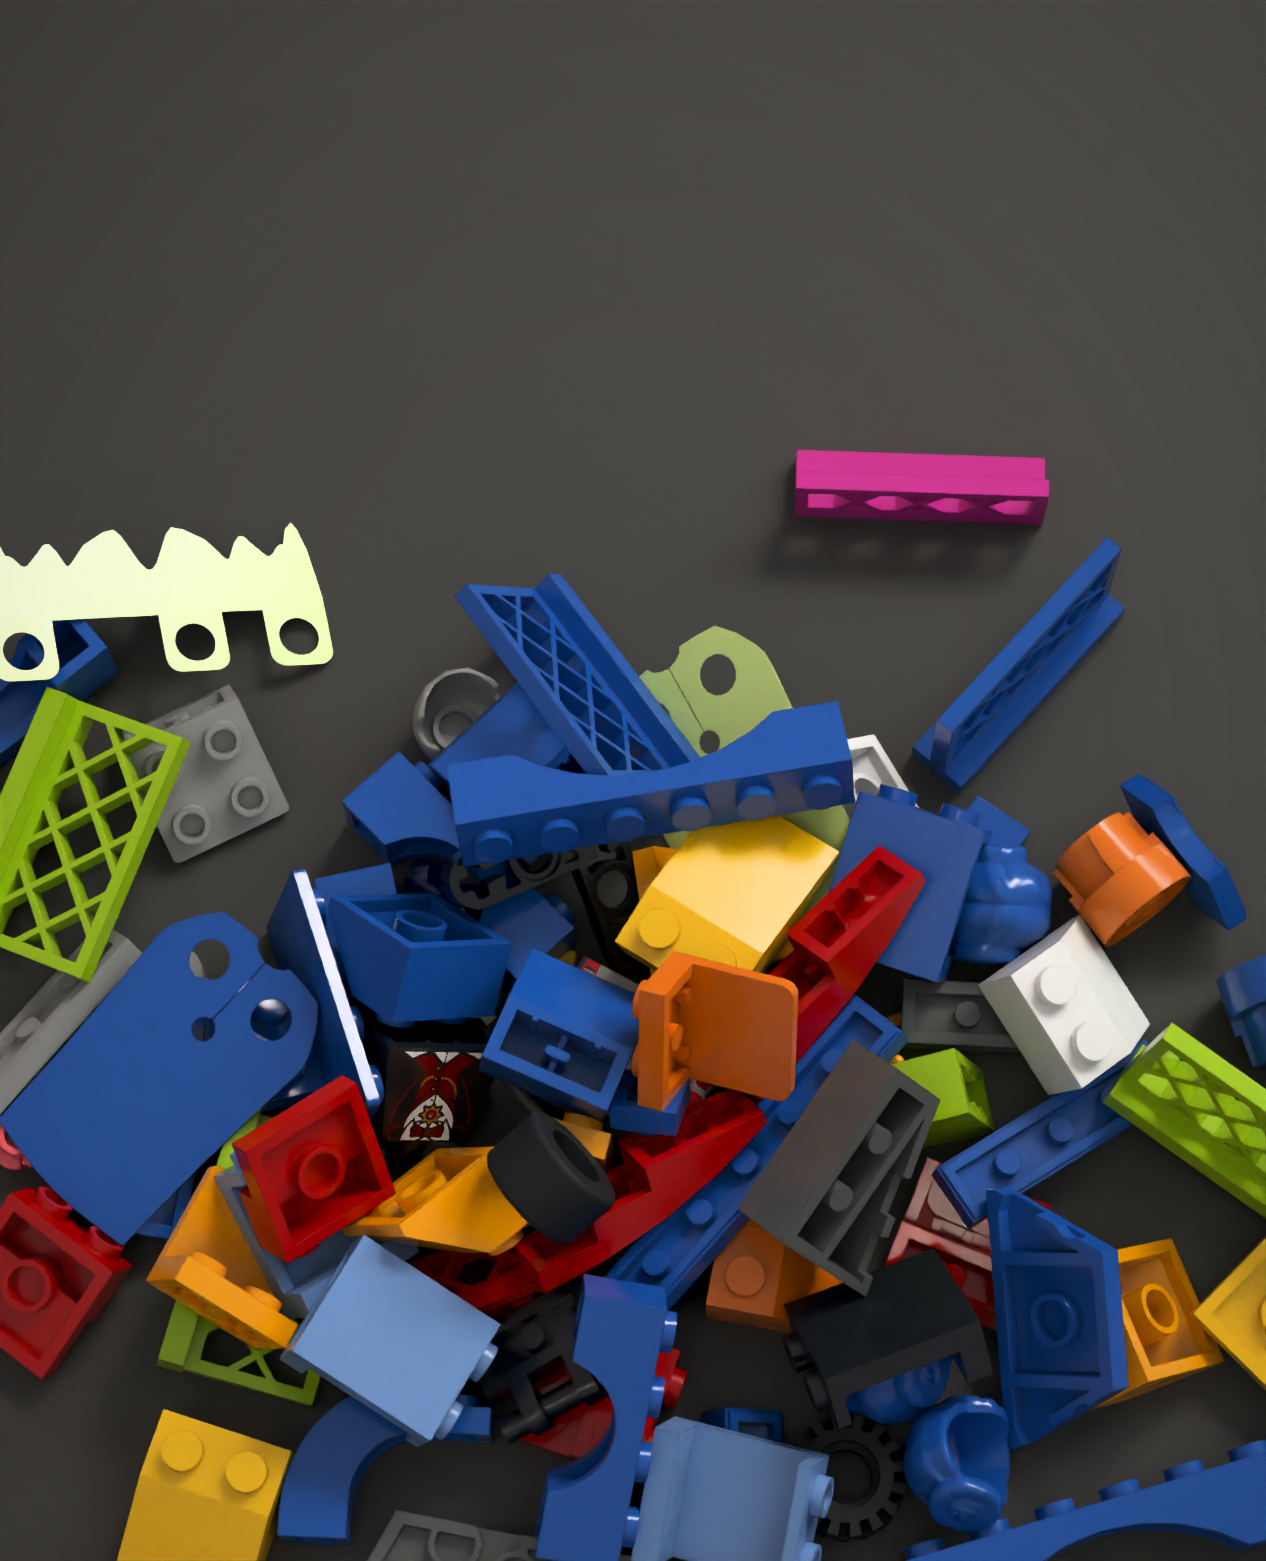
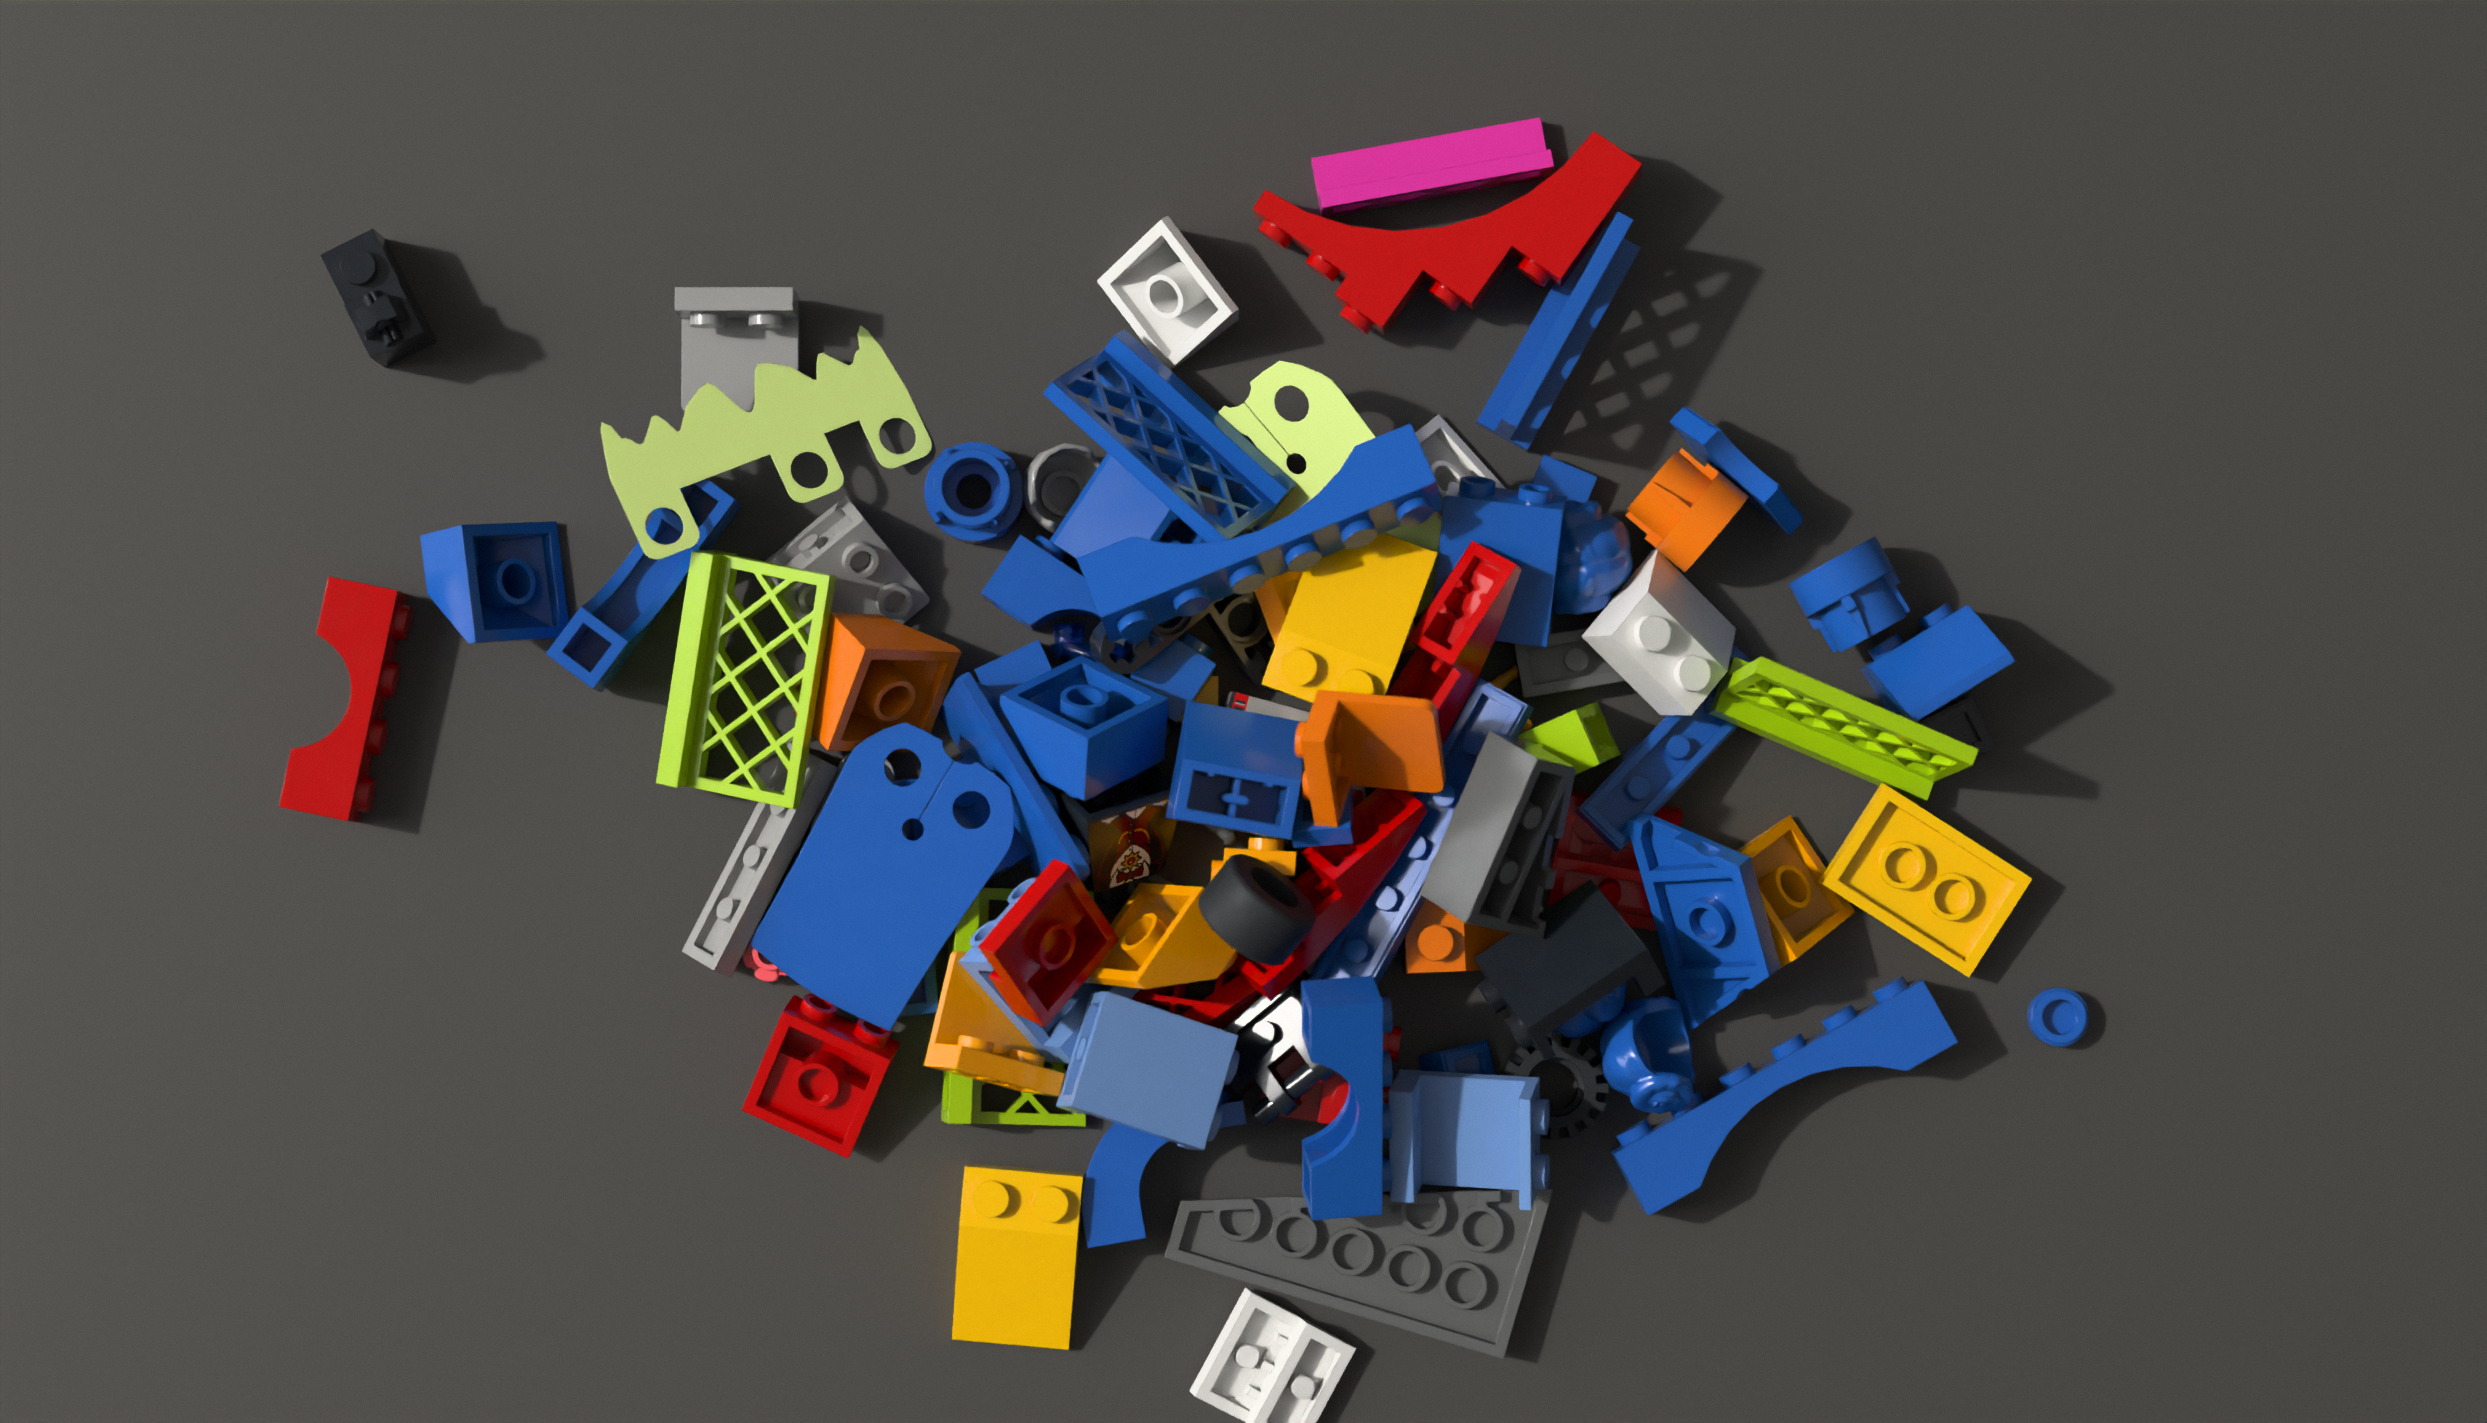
camera: 20 degrees left, 15 degrees up
none -> light grey bracket [675,287,799,412]
none -> orange slope [793,612,961,752]
none -> blue piece [924,442,1025,544]
none -> white slope [1097,216,1239,370]
none -> red arch [1252,131,1642,336]

